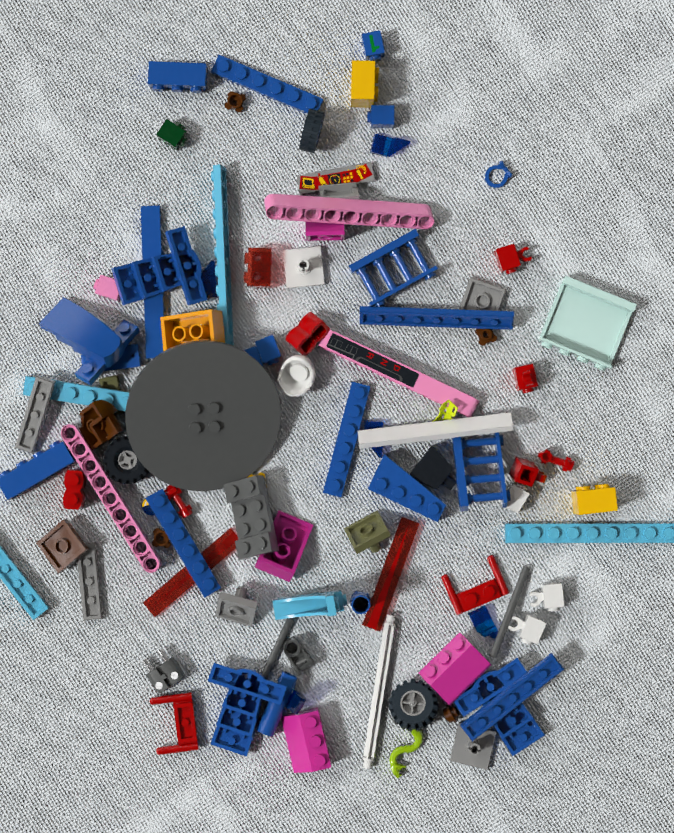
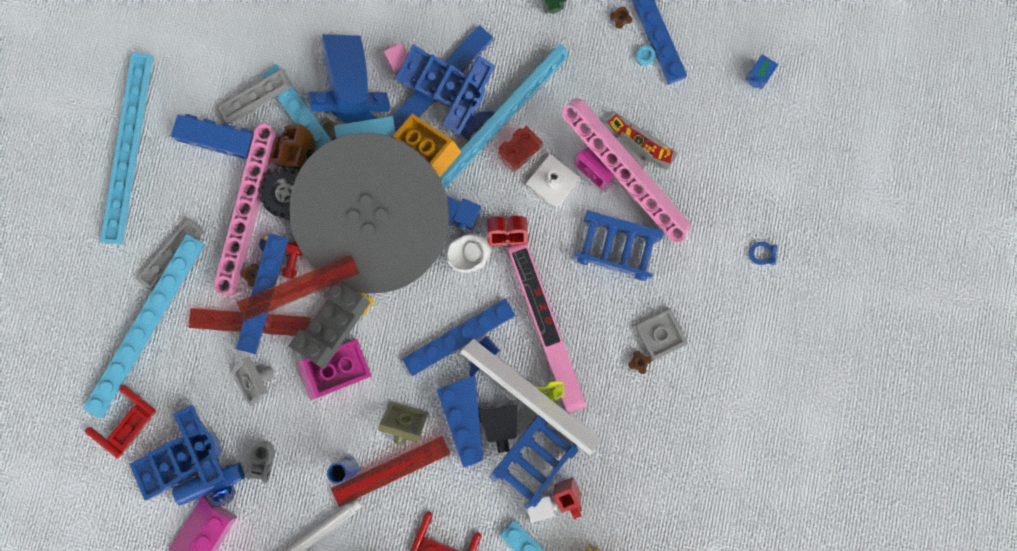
camera: 45 degrees right, 5 degrees down
reddish brown plate [36,519,89,573] -> none
red brick [63,470,87,510] -> none
dark grey piece [142,648,186,694] -> none
dark grey piece [262,618,294,680] -> none
medium azure arch [273,590,348,620] -> none
black wheel [299,108,325,153] -> none
yellow brick [351,60,379,108] -> none
blue tile [360,306,514,330] -> none
blue brick [367,105,394,128] -> none
clear blue slope [370,134,411,157] -> none
red brick [494,244,532,275] -> none
red brick [512,364,538,394] -> none
red bar [537,449,574,472] -> none
light aqua panel [538,276,637,371] -> none
none -> medium azure plate [83,234,206,418]
none -> clear red tile [237,255,359,321]
none -> medium azure tile [334,116,396,139]
none -> medium azure tile [635,45,655,66]

